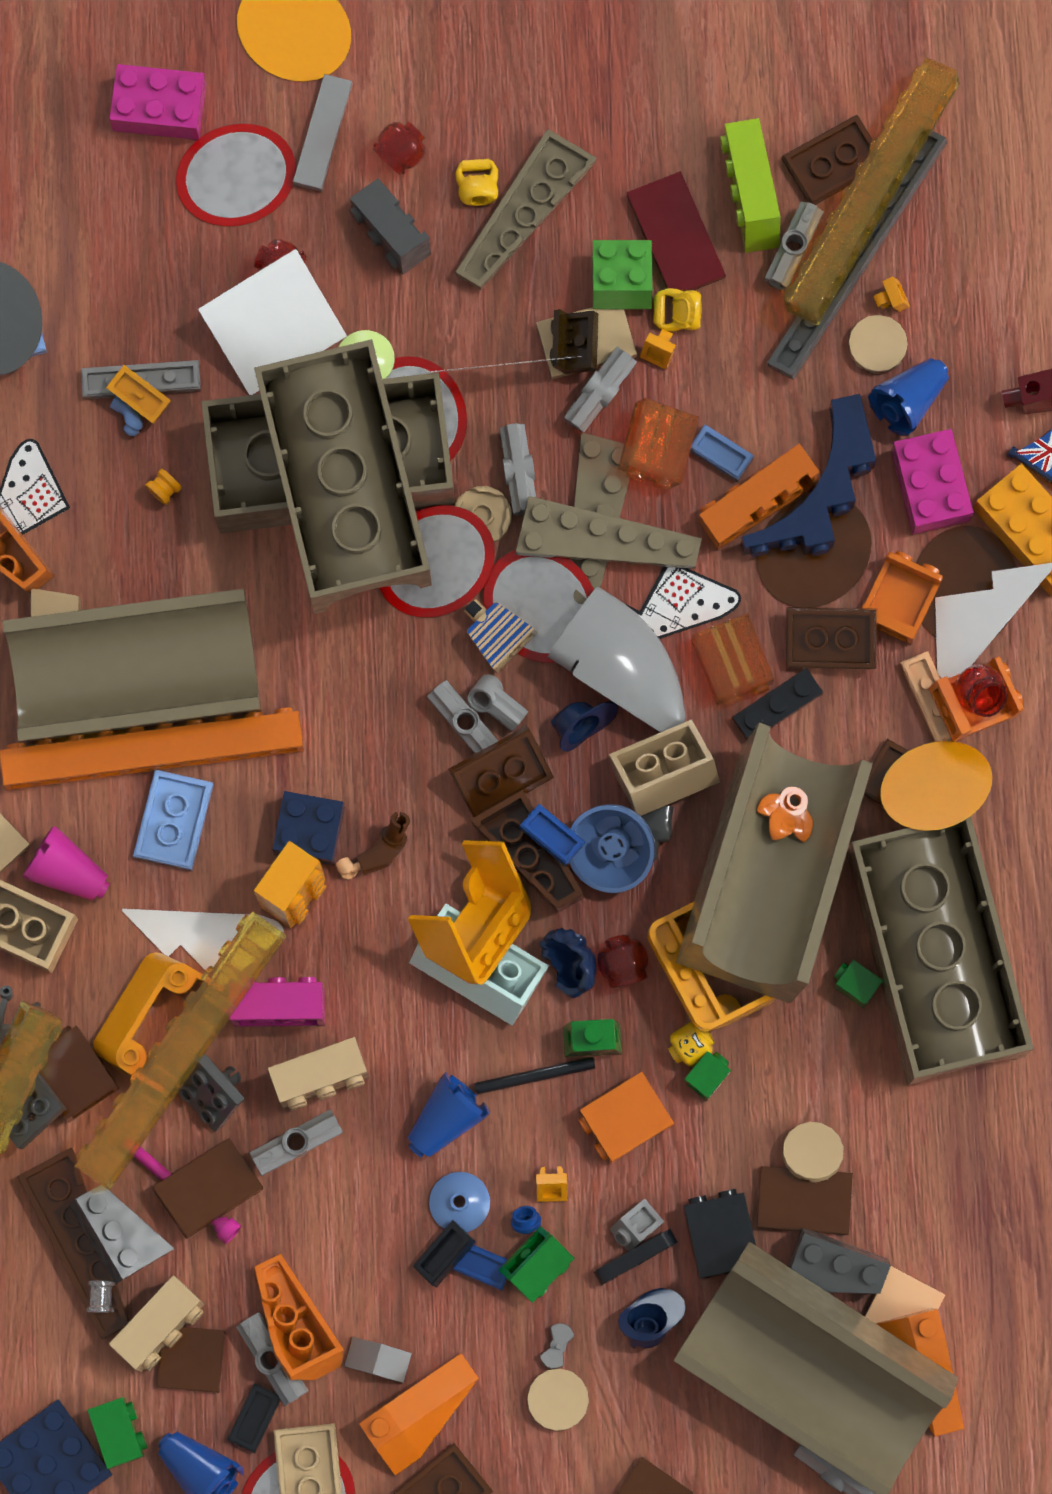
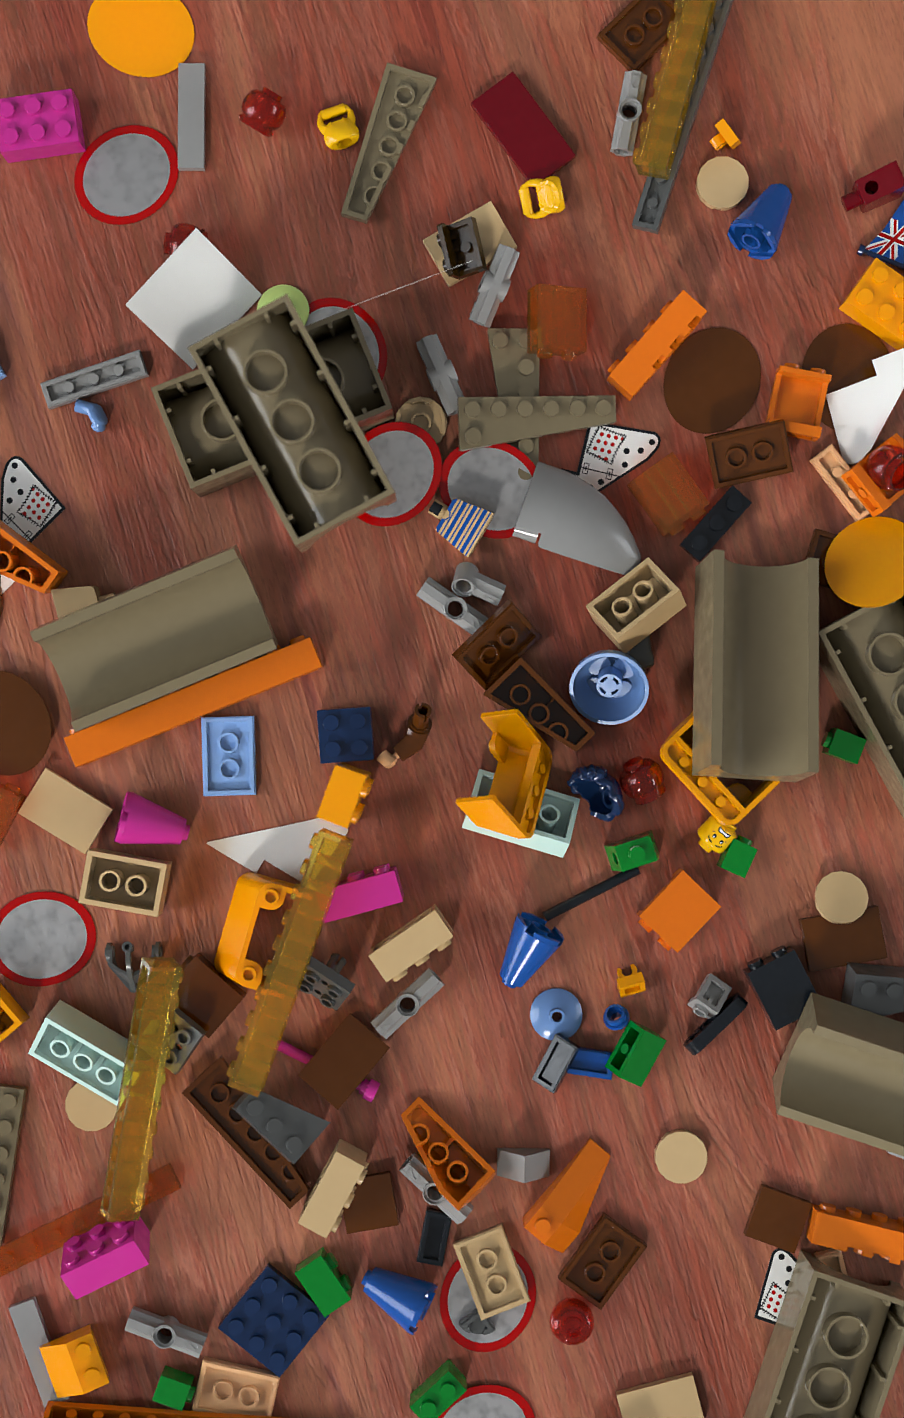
camera: 15 degrees left, 10 degrees up
clear bush [87,1281,115,1313] -> none
light orange plate [106,365,172,424] -> none
light orange wheel [145,468,182,505] -> none
dark grey wedge [349,178,431,275] -> none
blue tile [519,804,585,867] -> none
light grey piece [539,1323,575,1369] -> none
dark blue piece [551,702,619,752] -> none
bright green brick [592,240,653,309] -> none
dark blue piece [618,1288,686,1349] -> none
light orange tile [640,329,676,370] -> none
medium blue tile [688,424,754,482] -> none
lime wedge [720,118,781,253] -> none
dark blue arch [741,394,876,557] -> none
orange plate [756,786,813,842] -> none
dark pink brick [891,429,974,535] -> none

